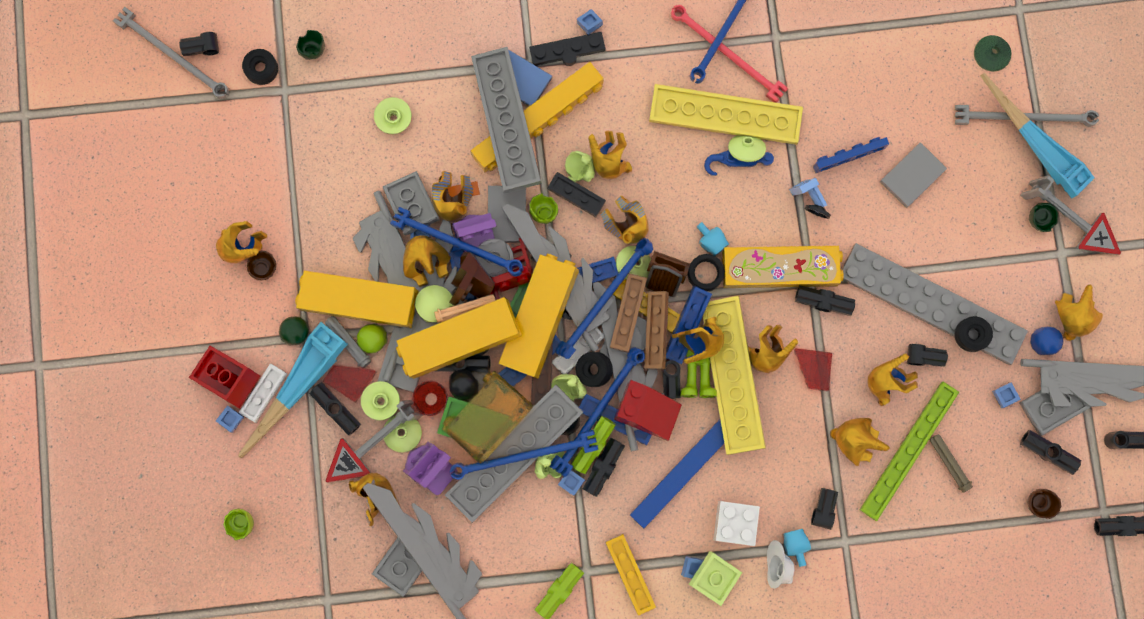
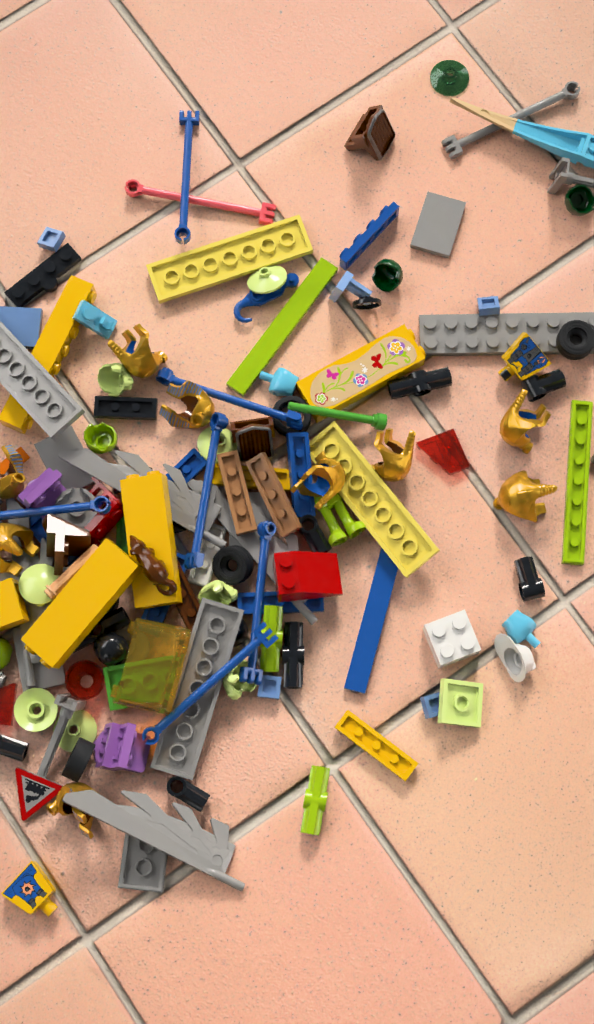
camera: 25 degrees left, 5 degrees down
none -> torso [1,861,58,917]
none -> black tyre [62,737,96,782]
none -> medium azure plate [72,300,117,339]
none -> reddish brown animal [130,535,177,596]
none -> blue hinge [155,367,303,430]
none -> black piece [167,776,210,812]
none -> lime tile [226,257,338,397]
none -> bright green piece [287,402,387,431]
none -> reddish brown piece [344,105,396,161]
none -> dark green hair [372,259,403,292]
none -> medium blue plate [477,296,500,316]
none -> torso [498,332,551,382]

